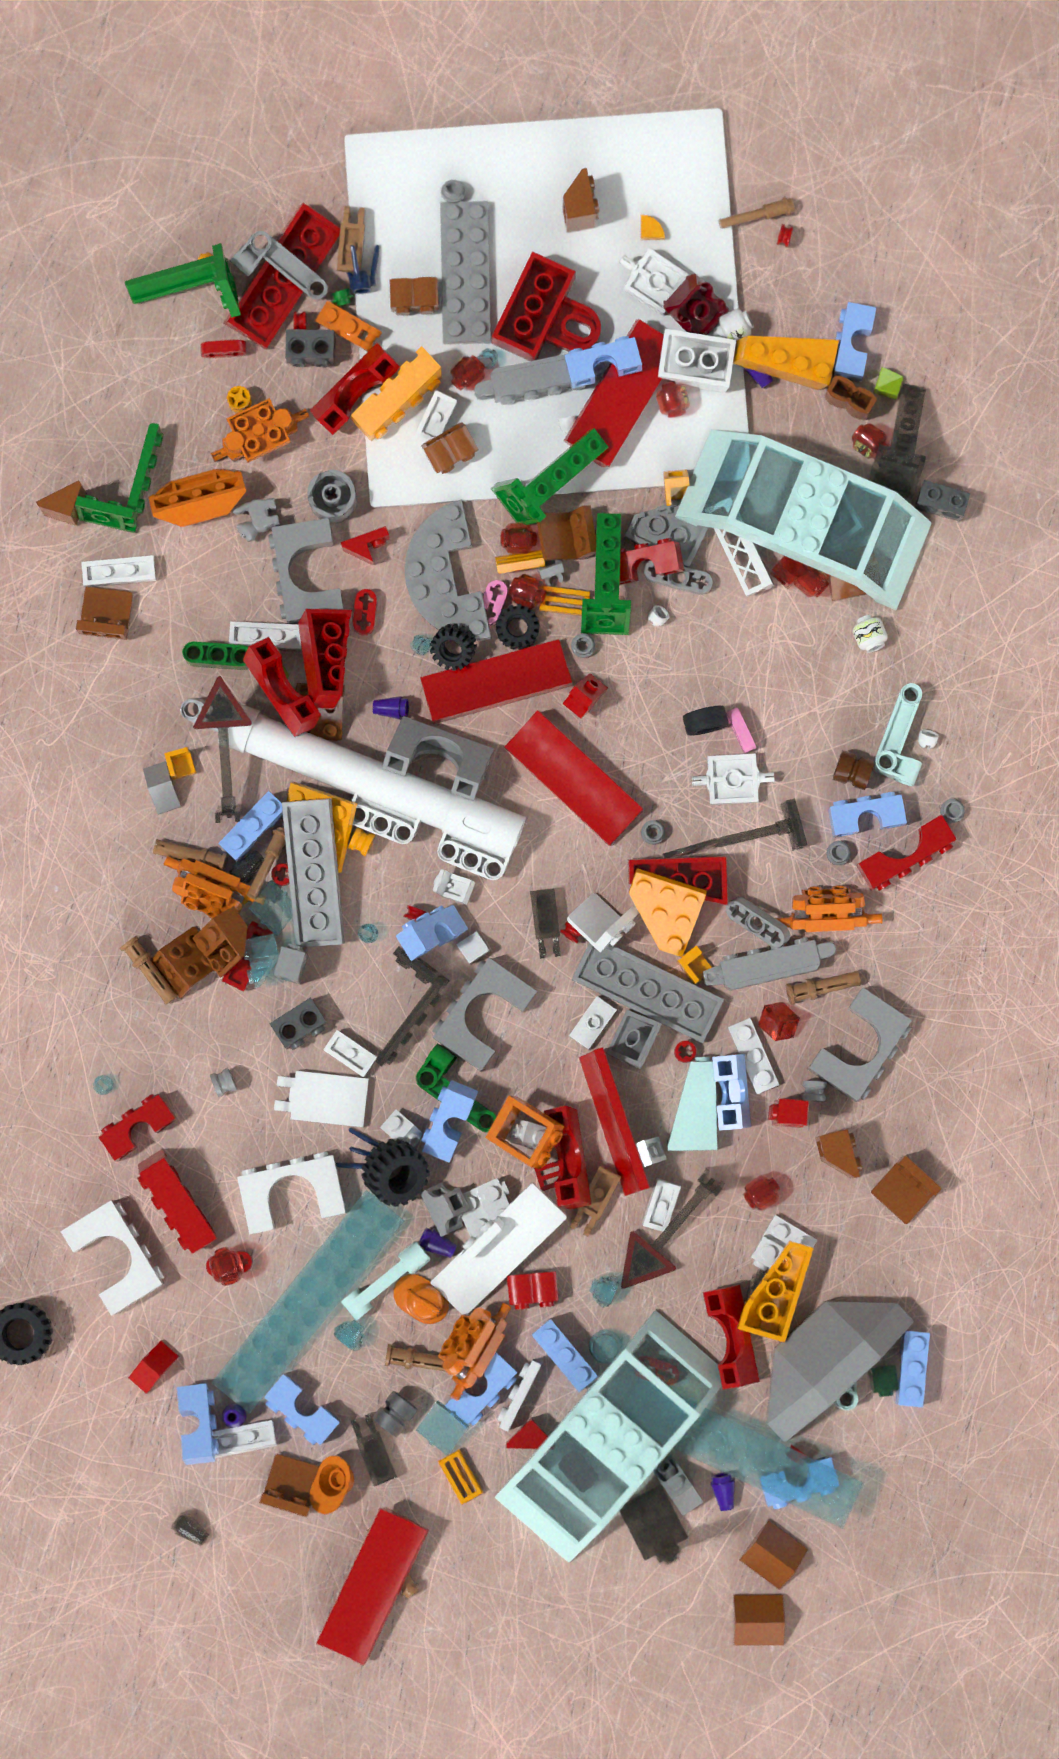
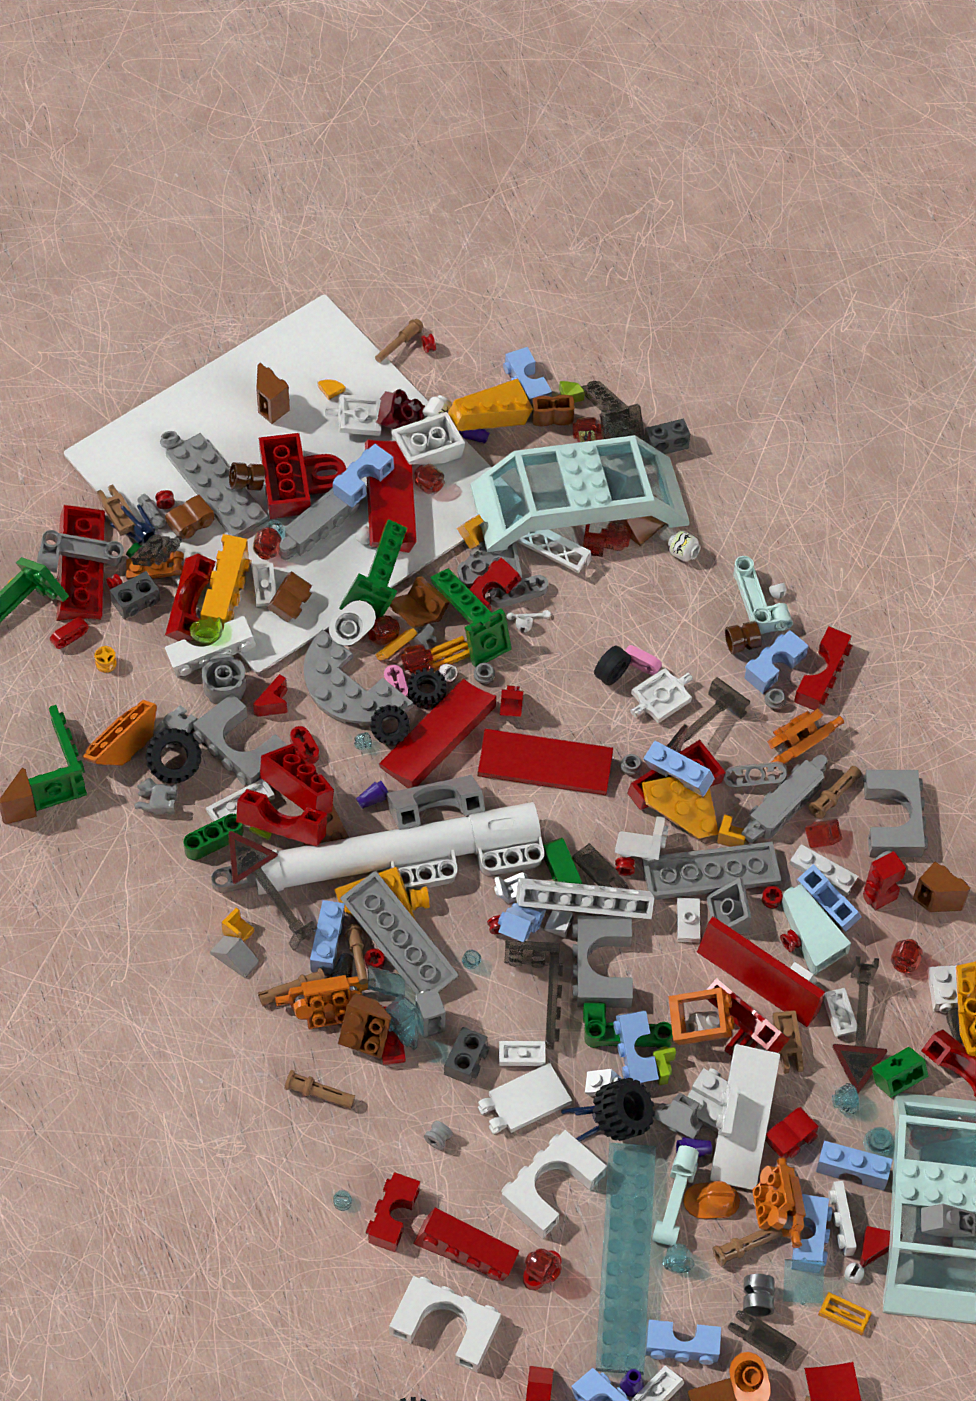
camera: 35 degrees left, 25 degrees down
dark orange bracket [76,587,133,640] -> none
white plate [81,555,156,587] -> none
dark orange bracket [151,927,214,999] -> none
orange piece [210,398,309,463] -> none
light grey plate [940,799,965,823] -> none
none -> clear smoke plate [131,535,183,566]
none -> light grey animal [134,778,177,814]
none -> light grey axle [137,494,166,529]
none -> black tyre [146,728,202,784]
none -> red bush [155,490,175,509]
none -> white arch [165,616,256,677]
none -> clear neon green hair [190,617,223,644]
none -> reddish brown wheel [229,462,265,491]
none -> white piece [329,600,376,646]
none -> white hinge [439,664,457,682]
none -> white hinge [507,610,551,621]
none -> white brick [516,878,655,919]
none -> green beam [543,838,582,884]
none -> light blue arch [643,741,715,797]
none -> lime bracket [653,1047,676,1086]
none -> red bush [780,929,801,952]
none -> white hinge [845,1262,864,1283]
none -> green brick [871,1046,929,1098]
none -> light grey slope [921,1204,976,1237]

